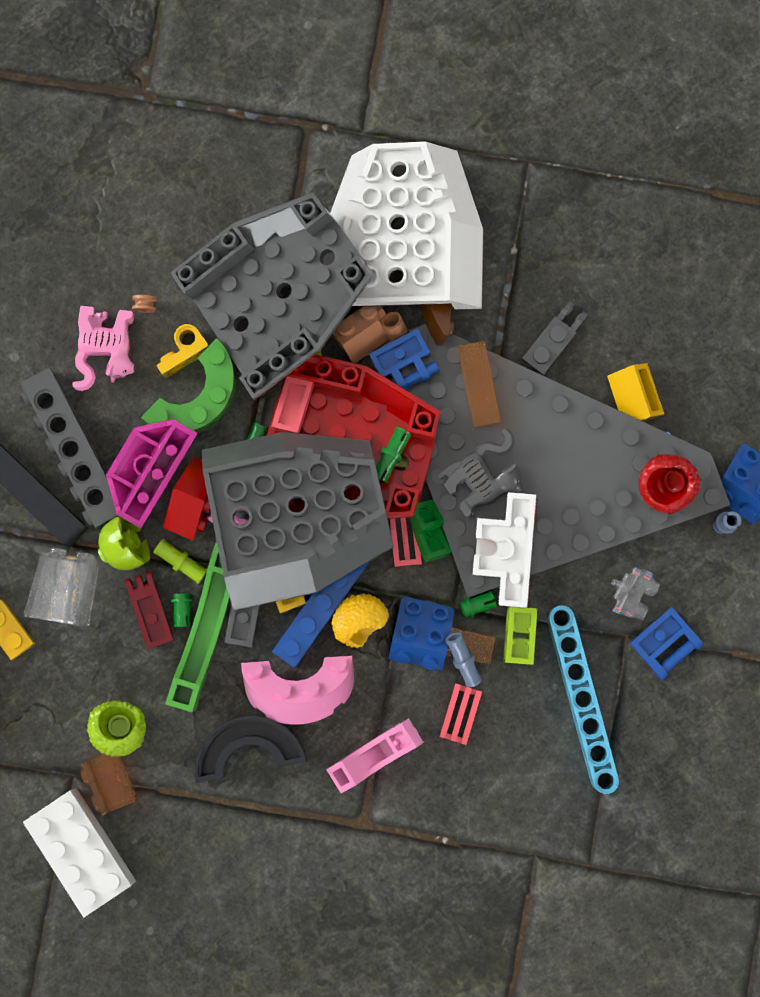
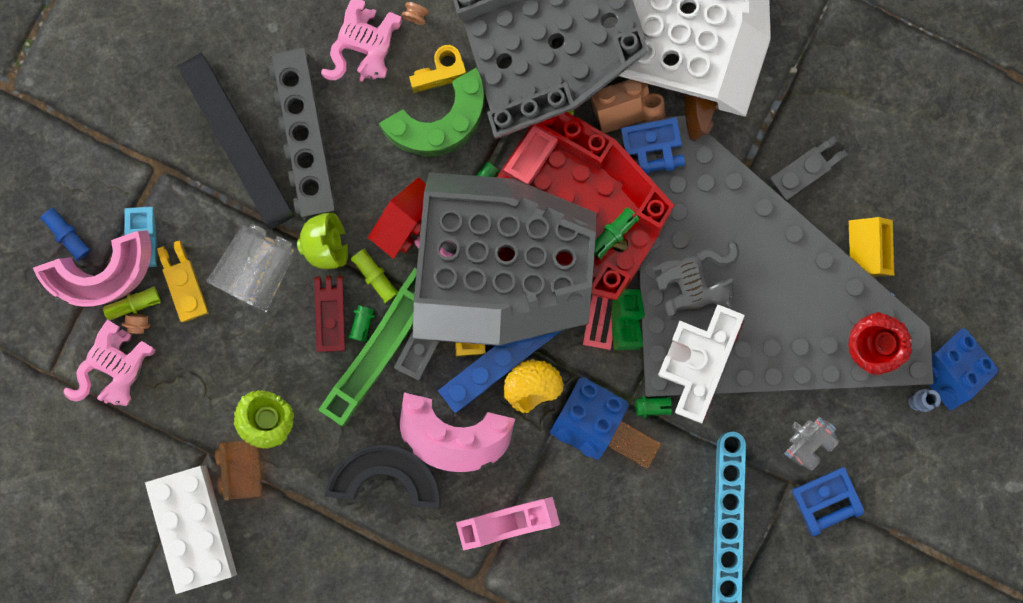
camera: 15 degrees right, 0 degrees up
dark pink wedge [106,419,198,528] -> none
coral tile [439,683,482,745] -> none
sand blue pin [446,632,482,687] -> none
clear orange tile [458,341,501,428] -> none
lime brick [503,606,537,665] -> none

